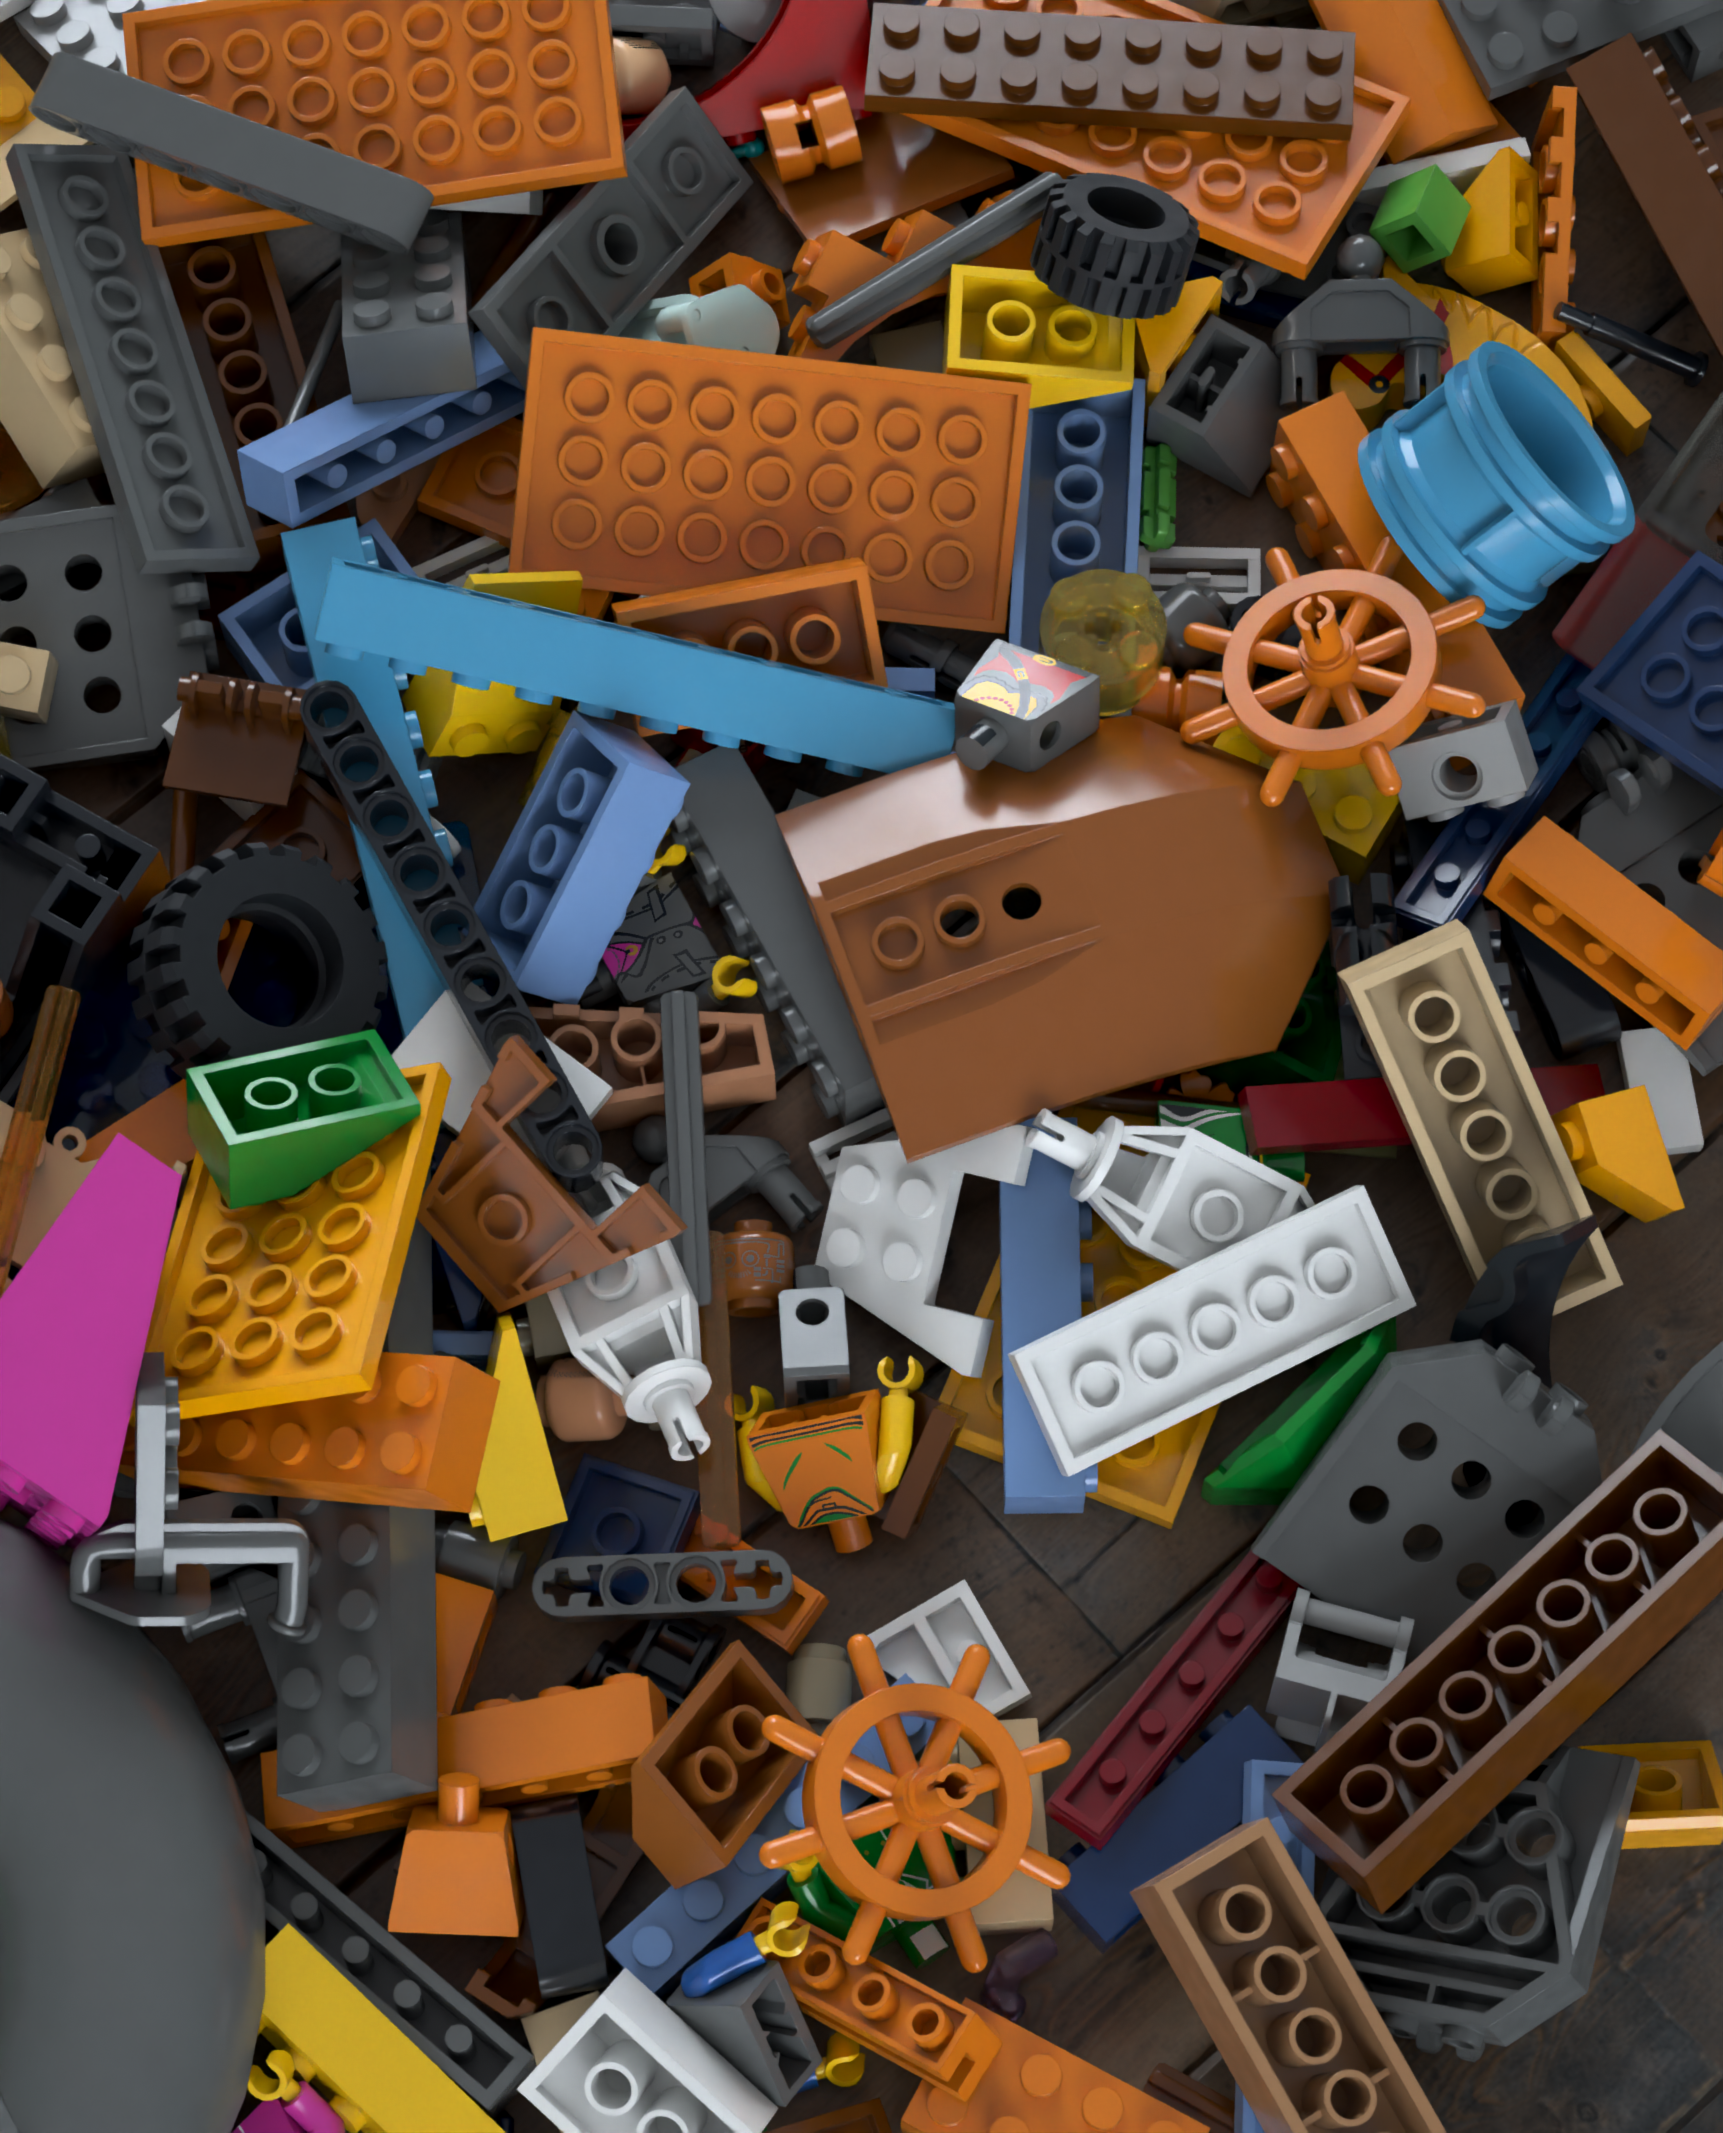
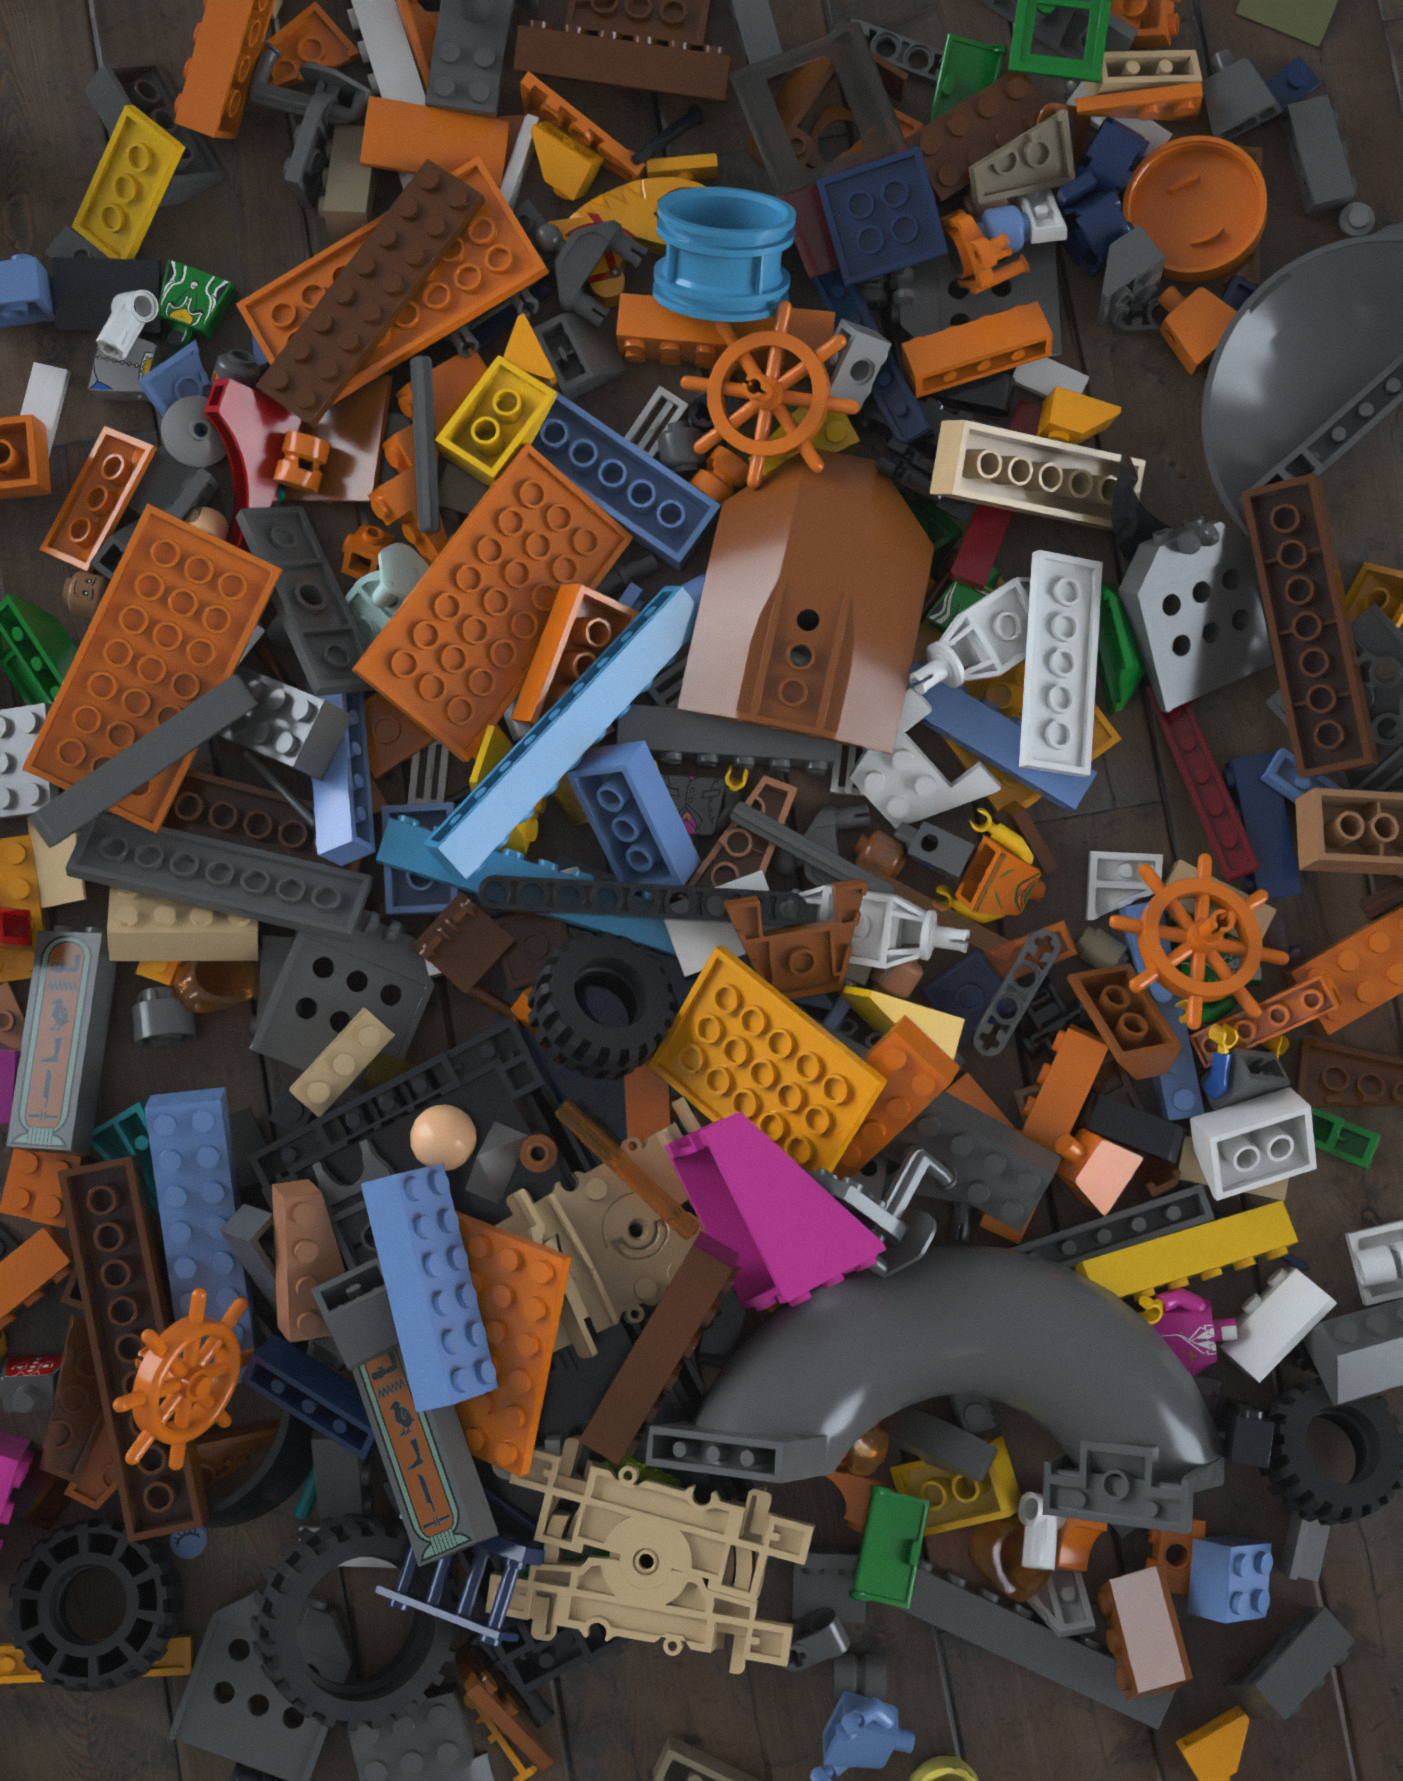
camera: 55 degrees left, 15 degrees up
green slope [186,1029,421,1209] -> none
dark grey torso [955,639,1100,772] -> none
black tyre [1030,173,1200,319] -> none
clear yellow brick [1037,569,1167,716] -> none
bright green axle [1139,443,1177,552] -> none
light grey piece [1265,1588,1415,1751] -> none
bright green brick [1369,164,1471,274] -> none

